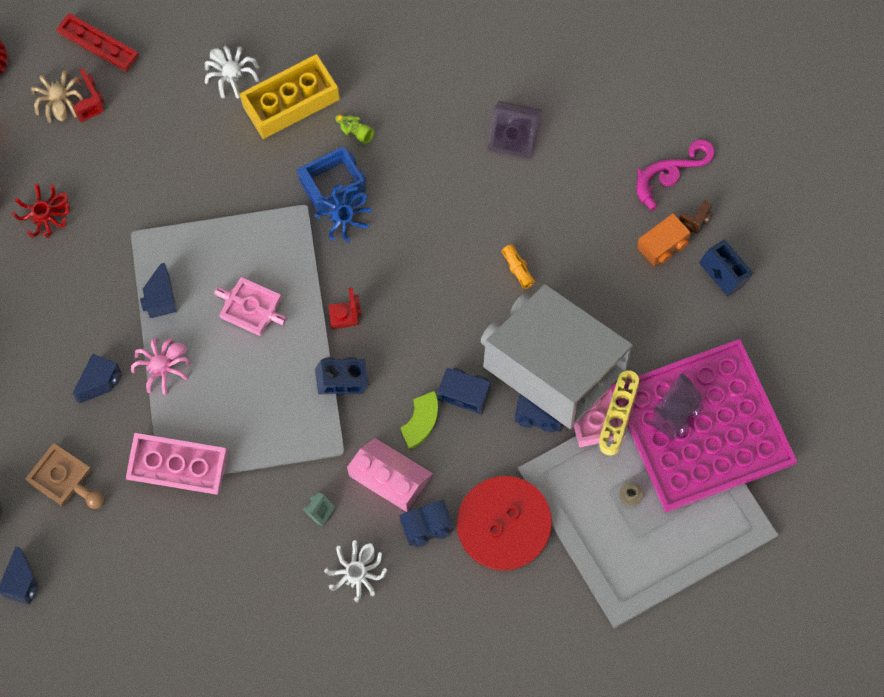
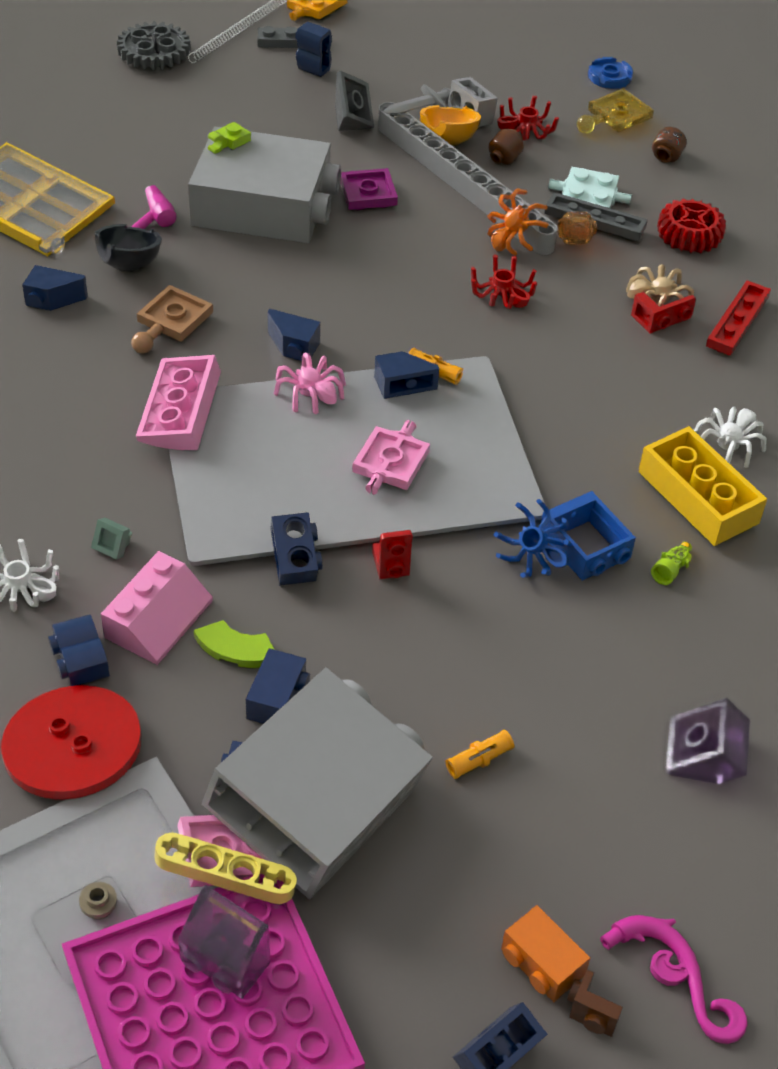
camera: 80 degrees right, 20 degrees down
none -> light orange pin [408,348,463,385]

